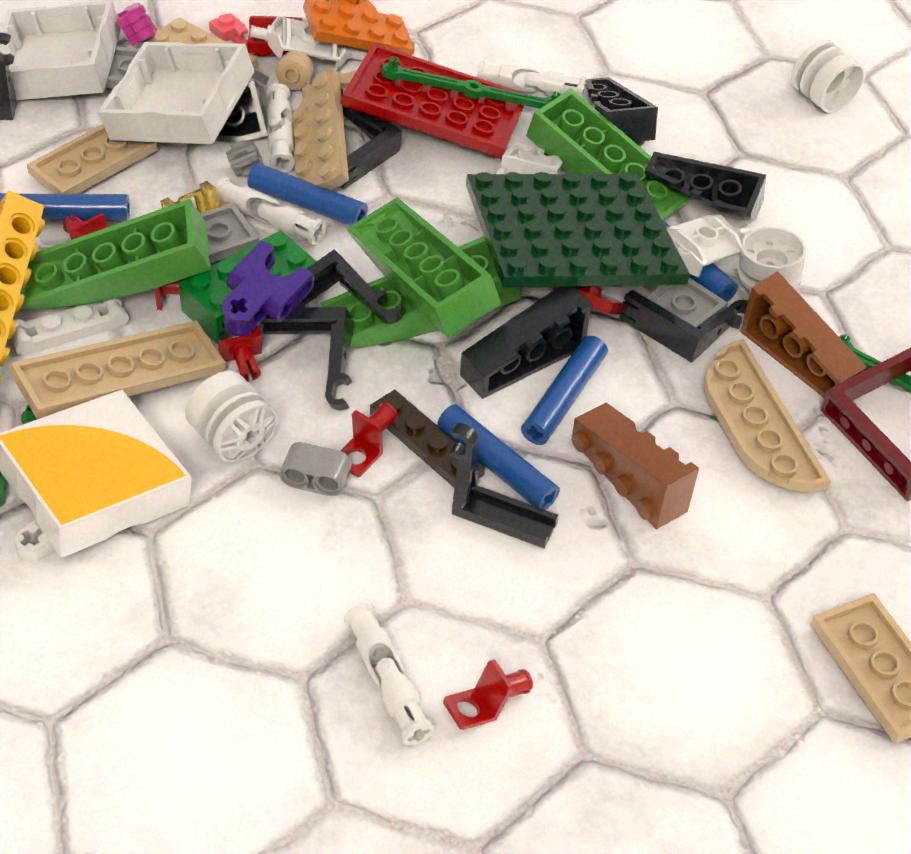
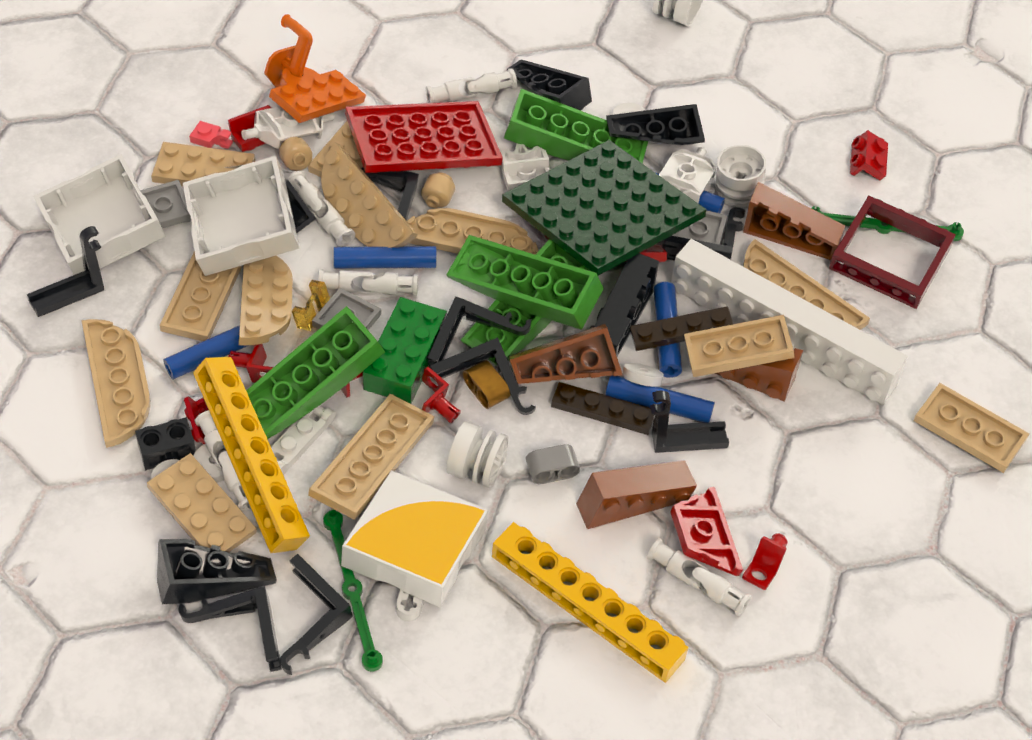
camera: 30 degrees left, 5 degrees up
dark pink hand [117,3,157,46] -> none
dark purple piece [222,241,315,336] -> none
light grey gear [226,140,263,177] -> none
red bracket [340,402,398,477] -> none
green piece [381,56,561,109] -> none
none -> tan plate [239,256,293,346]
none -> tan plate [407,208,539,255]
none -> tan head [421,172,455,208]
none -> pearl gold beam [463,360,510,409]
none -> yellow brick [492,522,688,683]
none -> dark orange wedge [509,324,623,384]
none -> dark orange wedge [576,460,697,529]
none -> white piece [622,363,664,387]
none -> dark brown plate [630,306,733,351]
none -> wing [670,487,743,576]
none -> white brick [671,239,908,405]
none -> tan plate [684,315,794,377]

